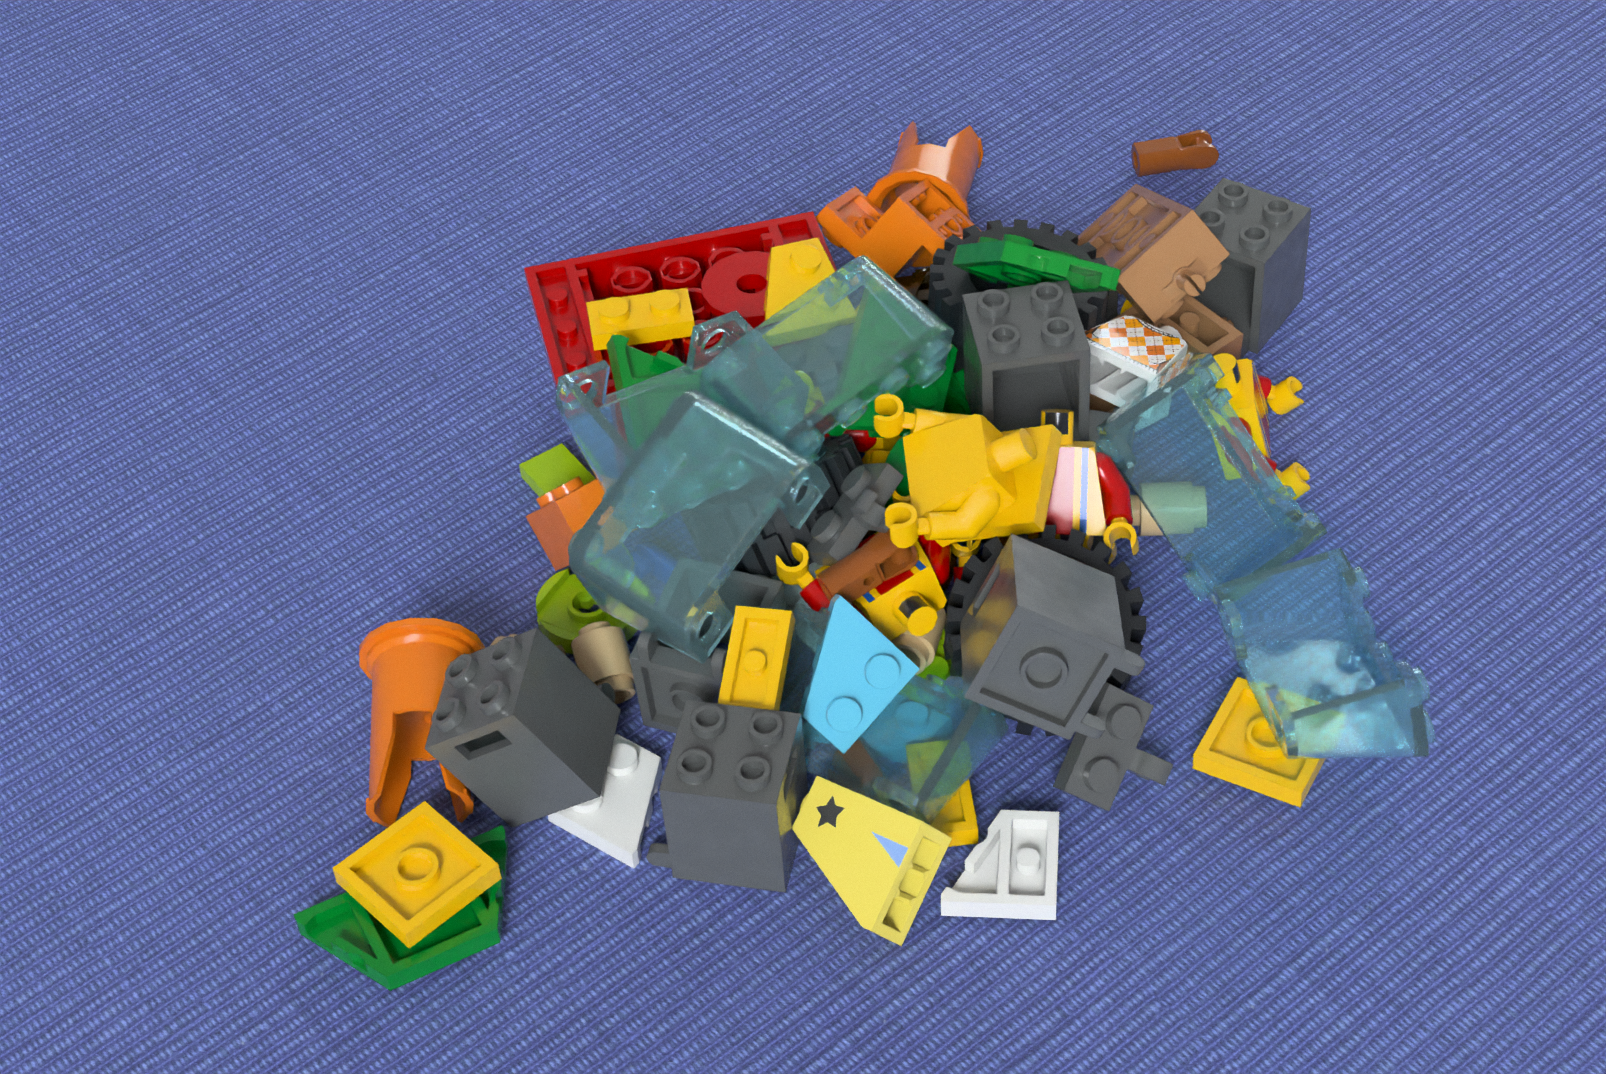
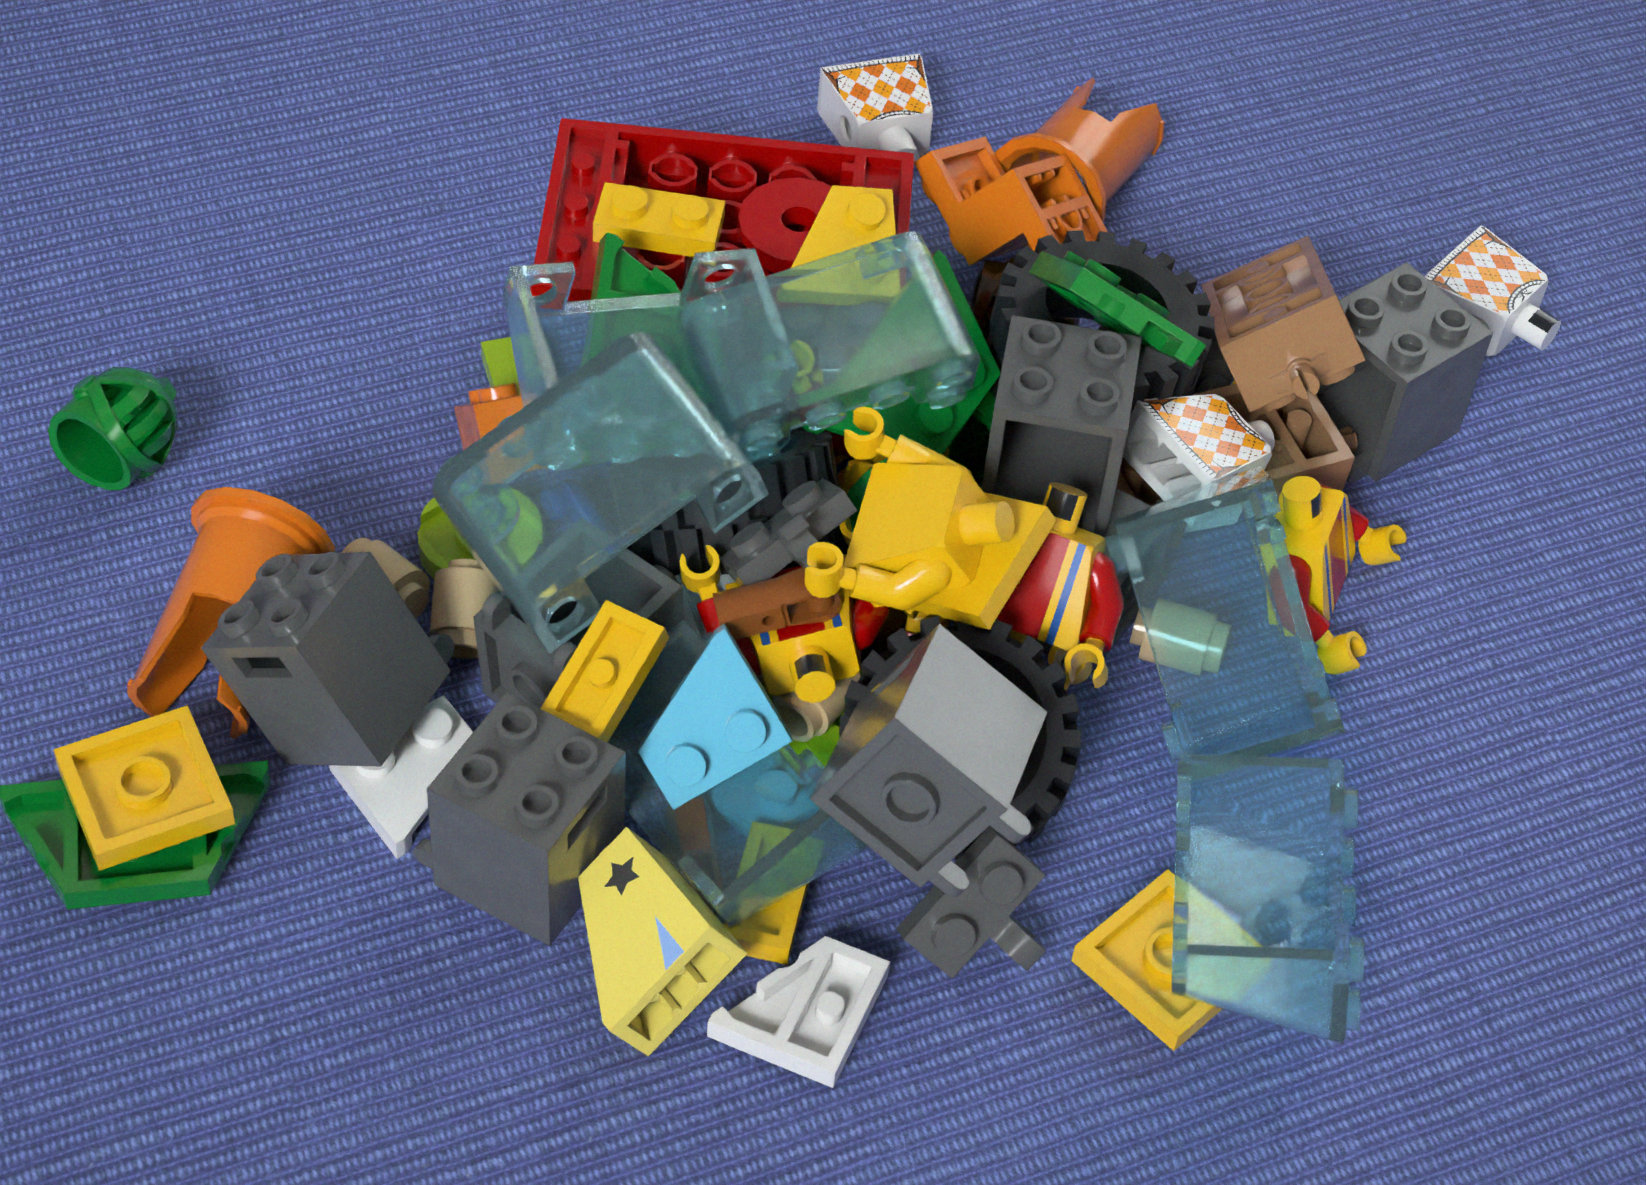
camera: 10 degrees right, 5 degrees up
dark orange bar [1131,130,1219,177] -> none
none -> green helmet [48,367,177,490]
none -> white torso [817,54,933,169]
none -> white torso [1424,225,1561,356]

